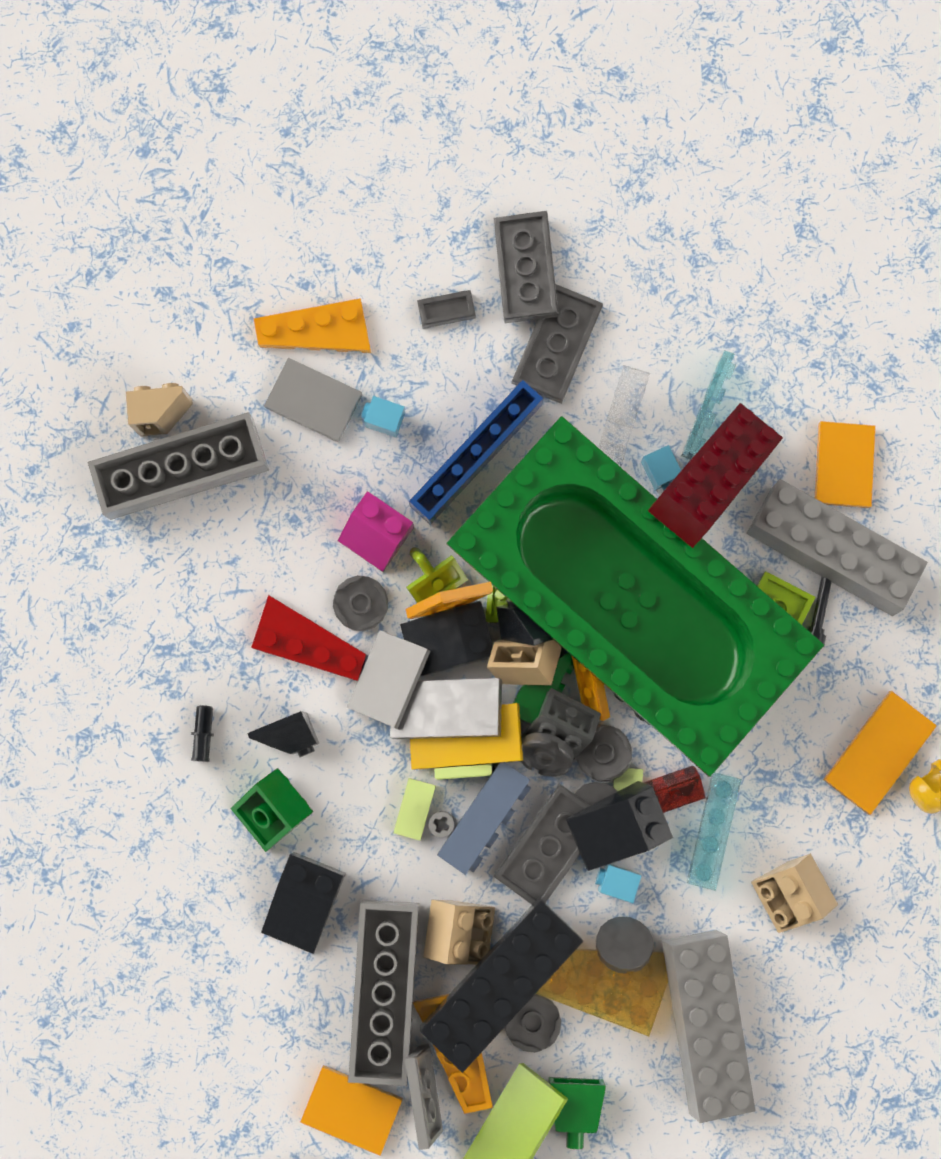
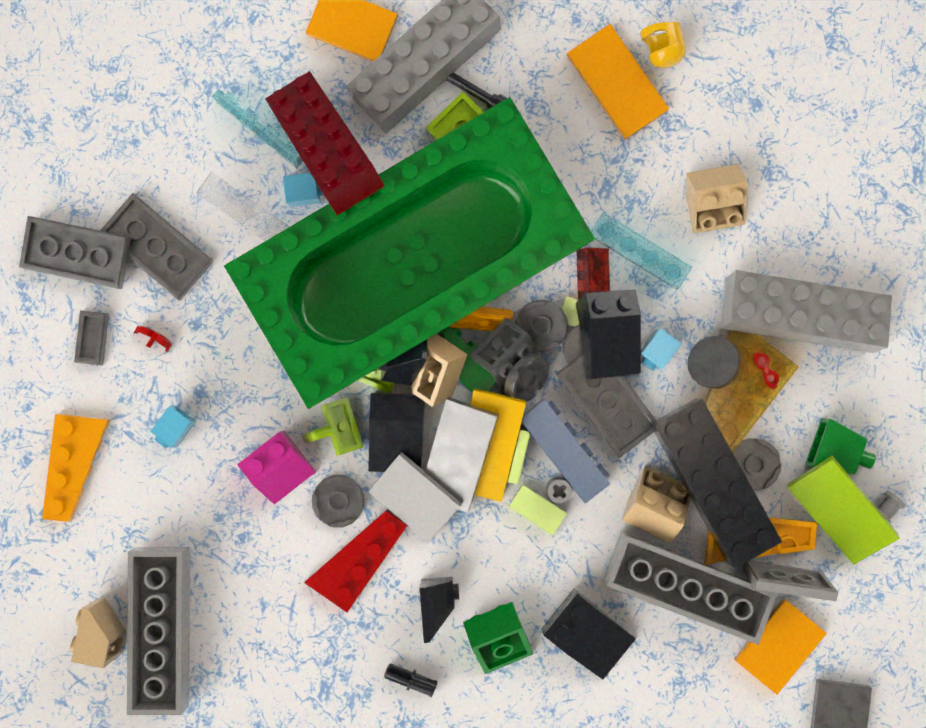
camera: 70 degrees left, 5 degrees up
light grey tile [264,358,362,443] -> none
light orange tile [405,582,493,619] -> none
blue brick [409,380,543,525] -> none
none -> red piece [134,326,172,352]
none -> red piece [753,352,779,389]

